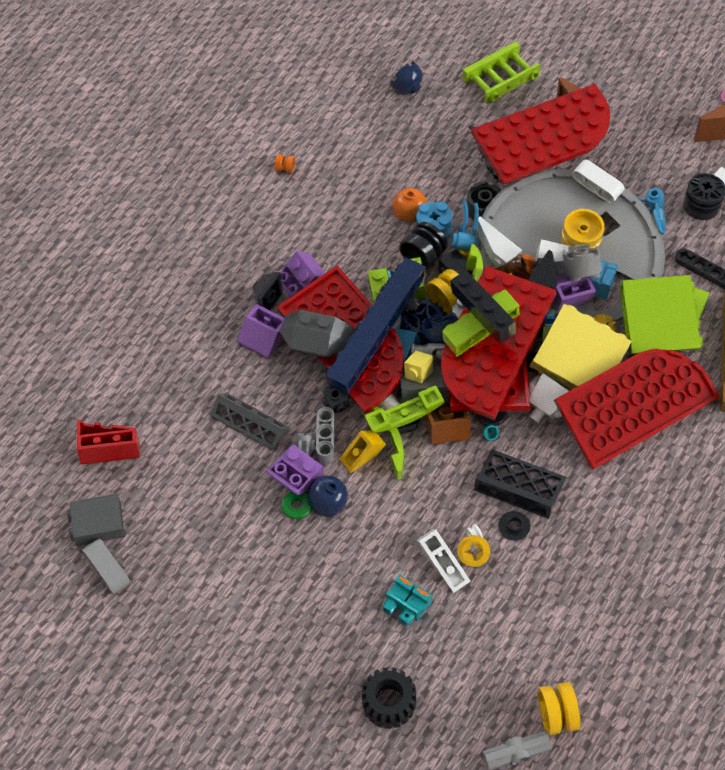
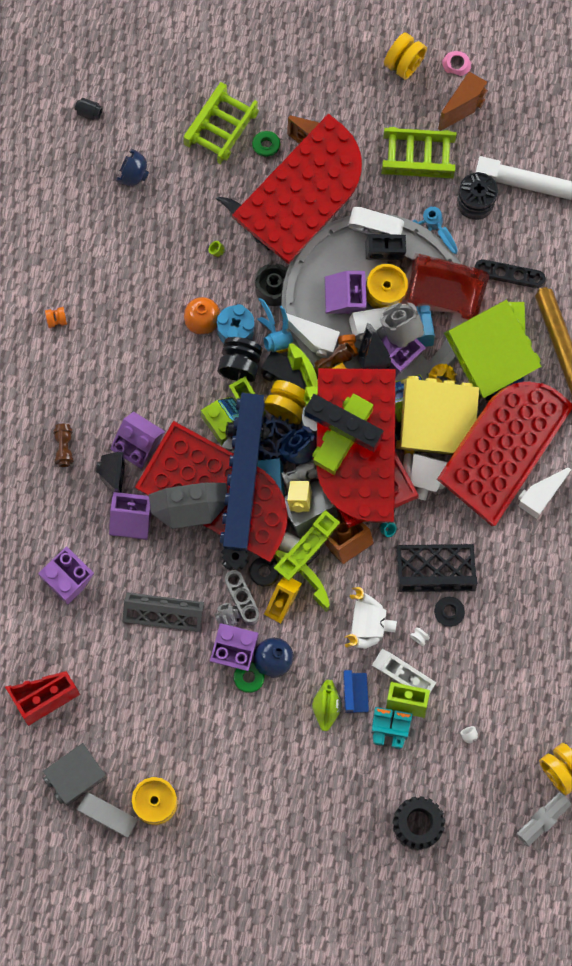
camera: 30 degrees left, 15 degrees up
yellow gear [457,534,490,567] -> none
none -> medium lavender slope [38,546,94,605]
none -> reddish brown piece [53,423,74,467]
none -> black brick [75,98,103,120]
none -> yellow wheel [132,777,178,825]
none -> lime hinge [209,241,225,257]
none -> black piece [249,557,280,587]
none -> green piece [252,131,281,157]
none -> lime hat [312,680,342,731]
none -> medium lavender slope [325,271,366,314]
none -> blue panel [343,670,369,713]
none -> torso [344,587,397,649]
none -> black brick [365,234,406,260]
none -> lime fence [381,127,457,179]
none -> yellow wheel [384,32,427,80]
none -> lime brick [386,682,430,718]
none -> clear red windscreen [404,253,489,320]
none -> white hinge [460,726,478,744]
none -> white slope [518,468,571,519]

